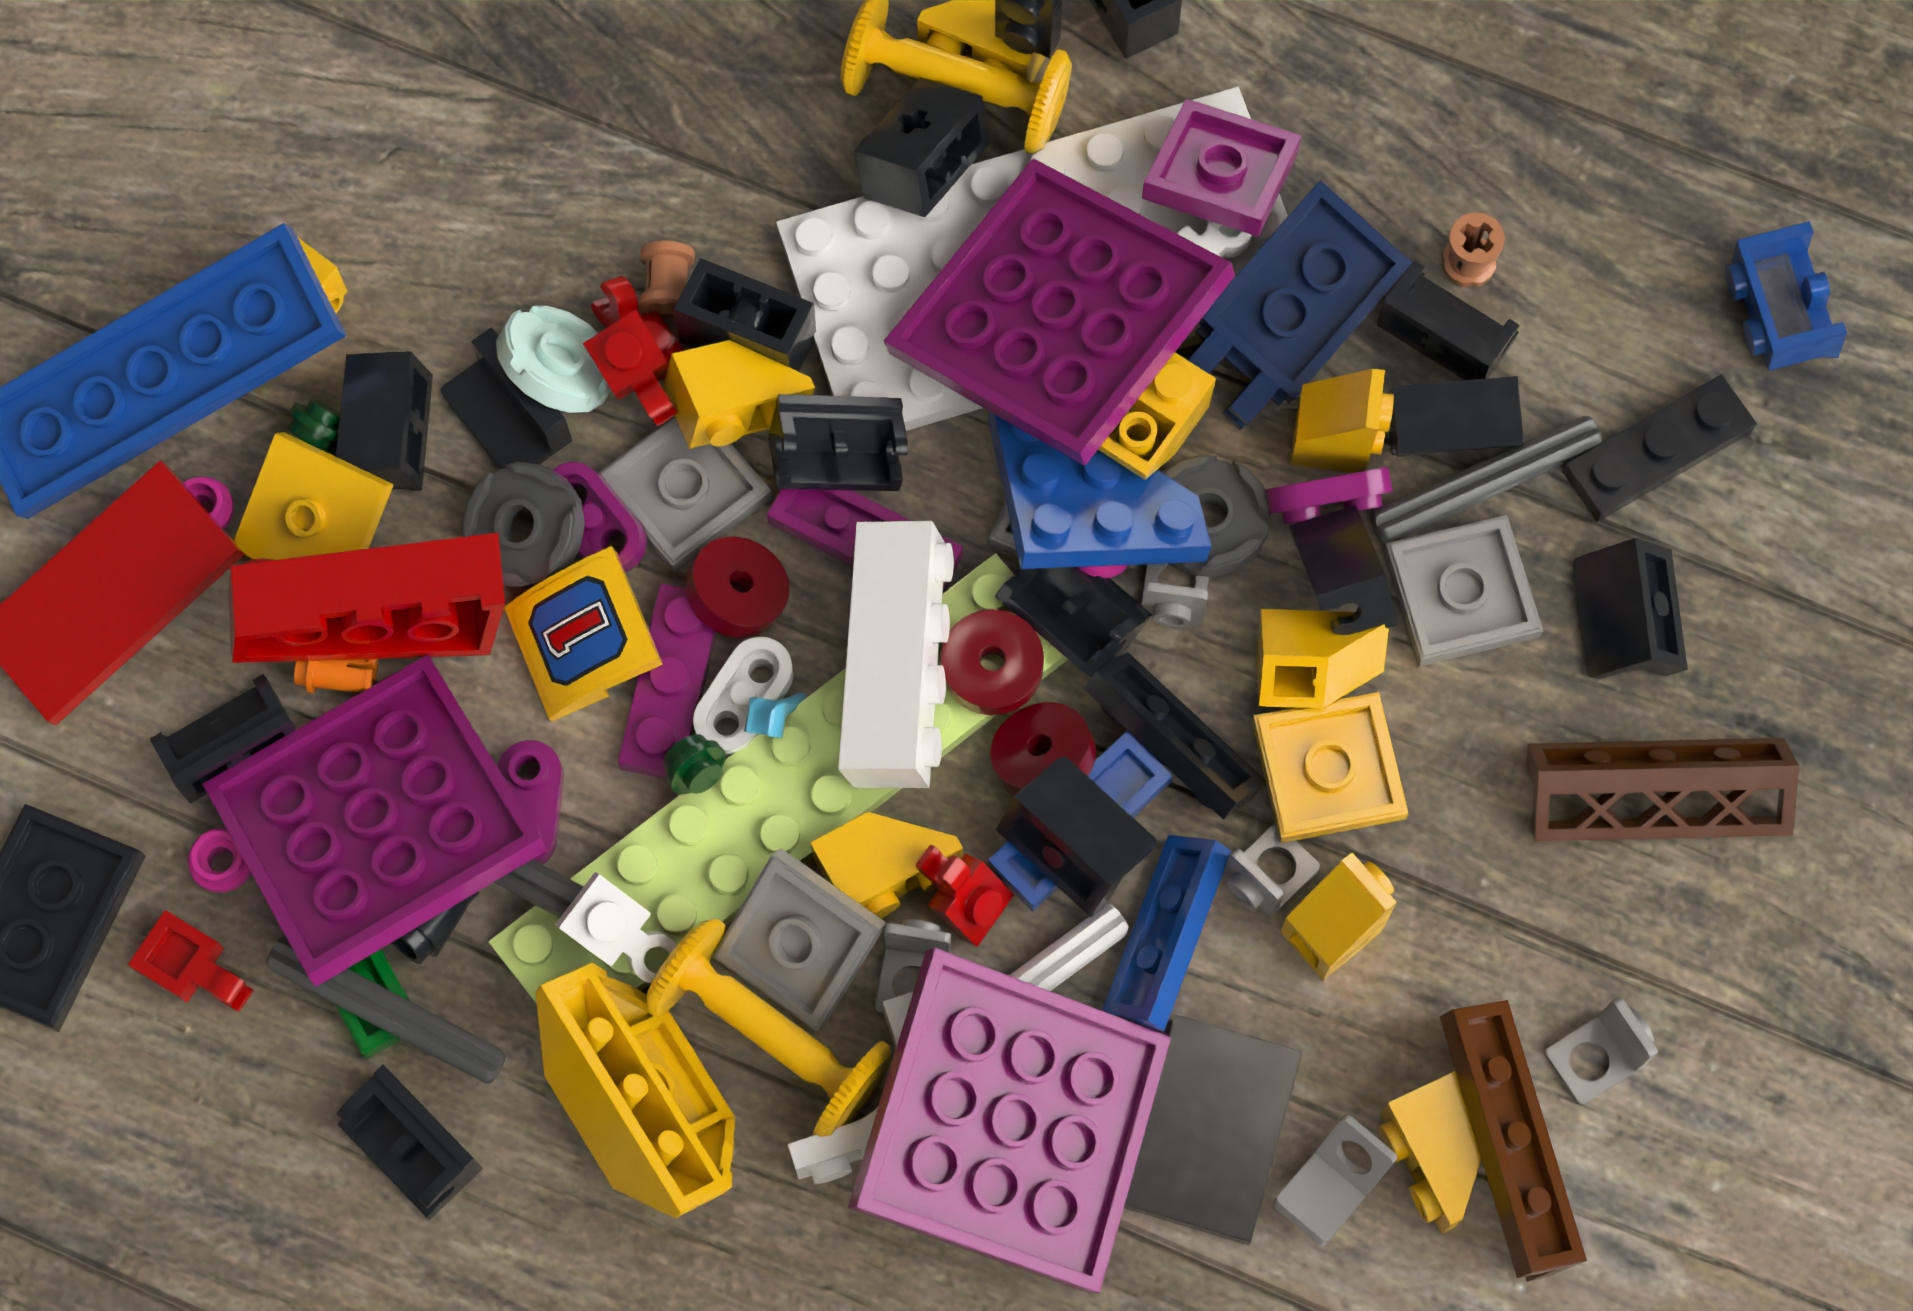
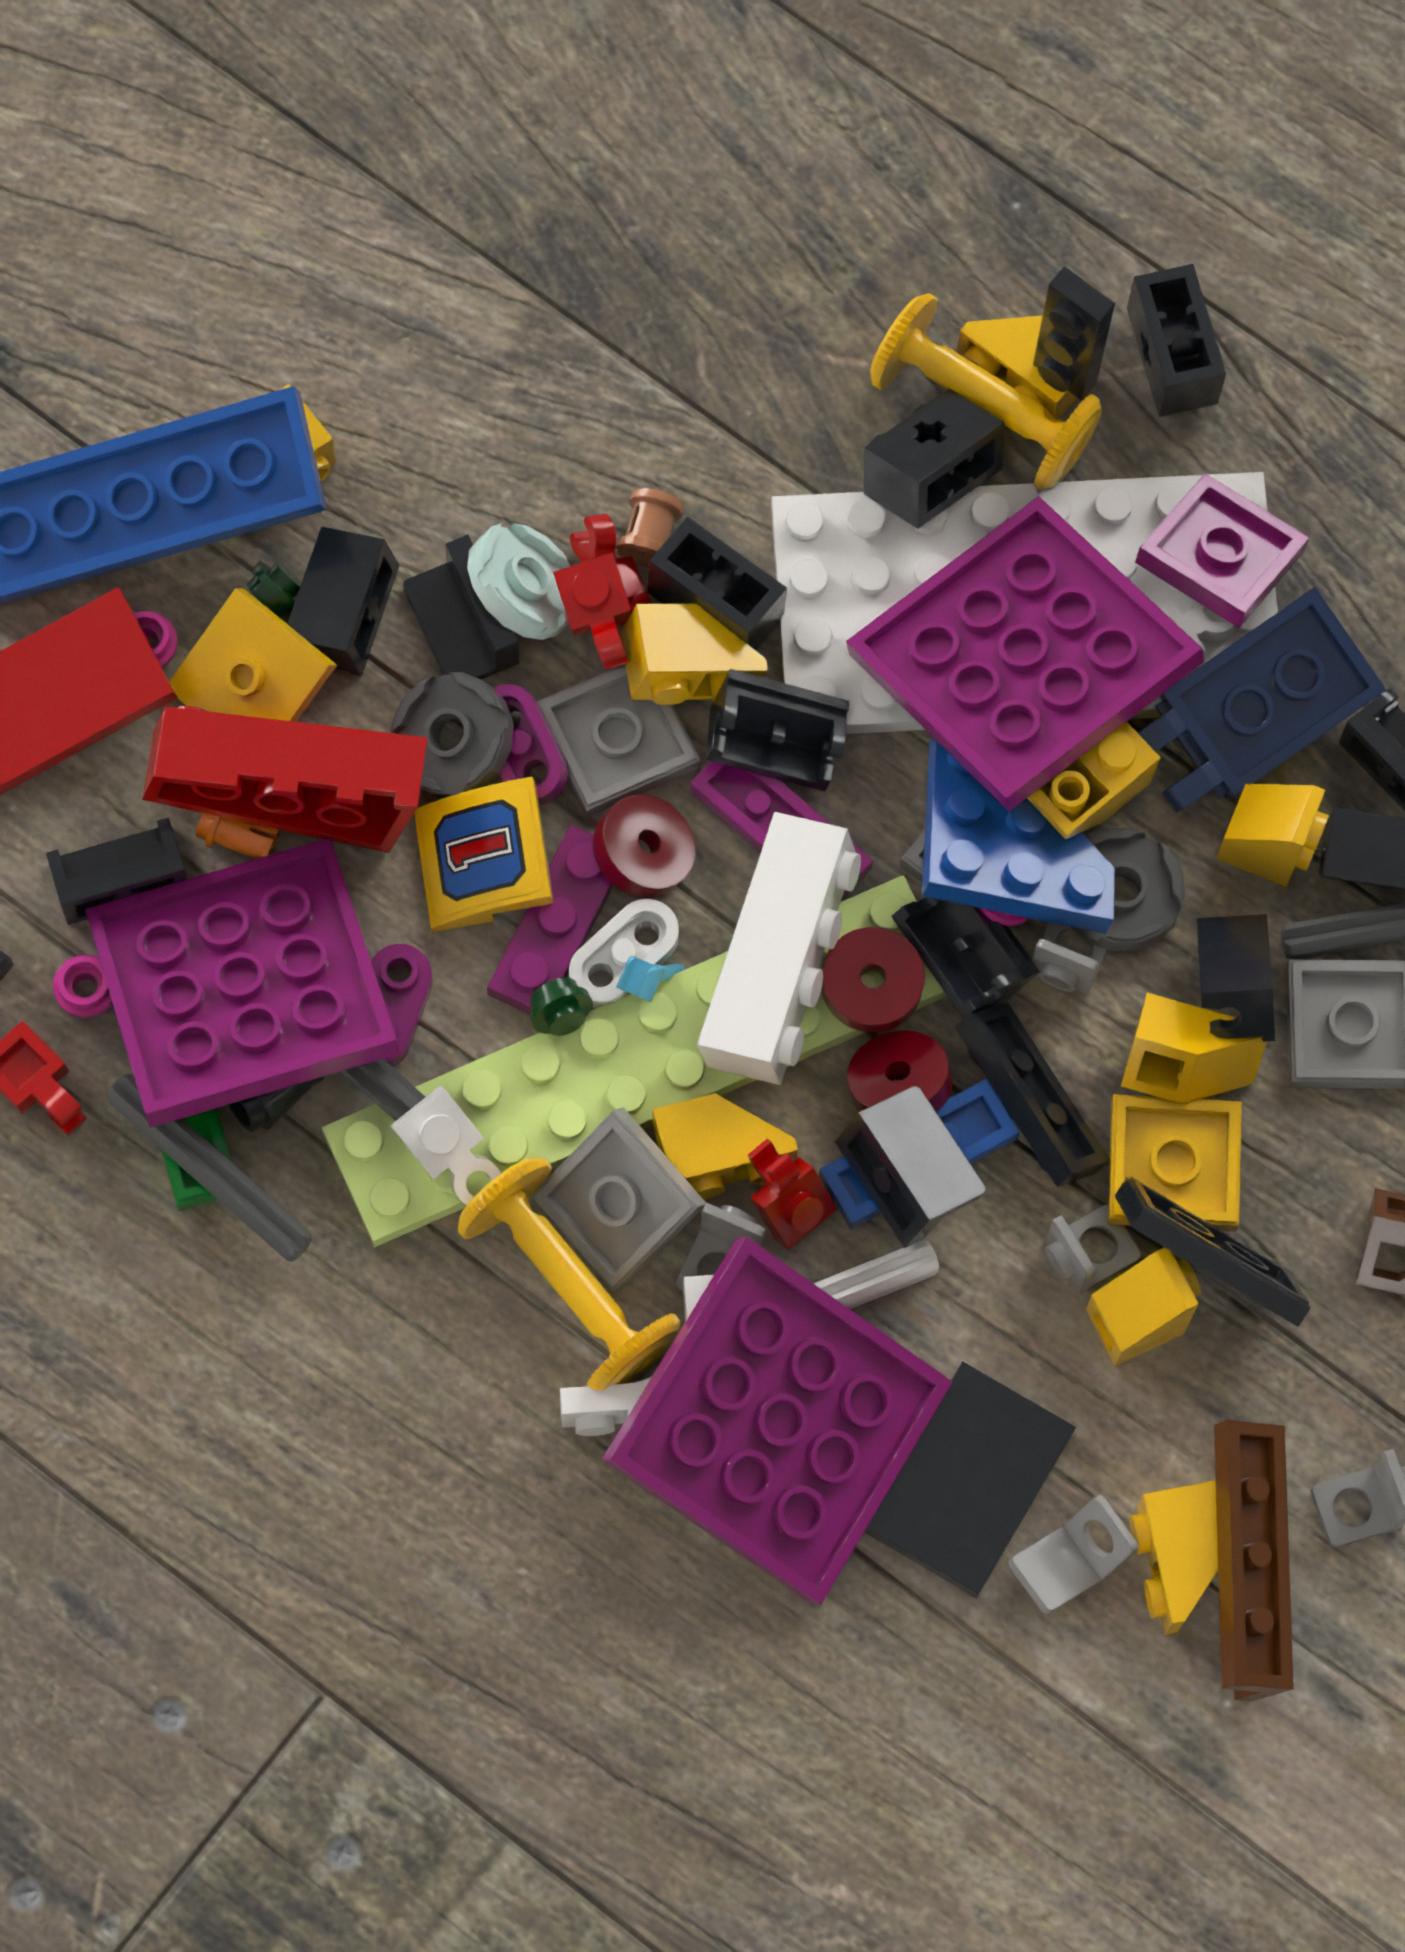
camera: 10 degrees right, 0 degrees up
black hinge [337,1064,483,1220] -> none
yellow wedge [535,963,735,1218] -> none
blue plate [1102,835,1231,1031] -> none
magenta plate [1265,467,1393,524] -> none
none -> black tile [1114,1176,1311,1327]

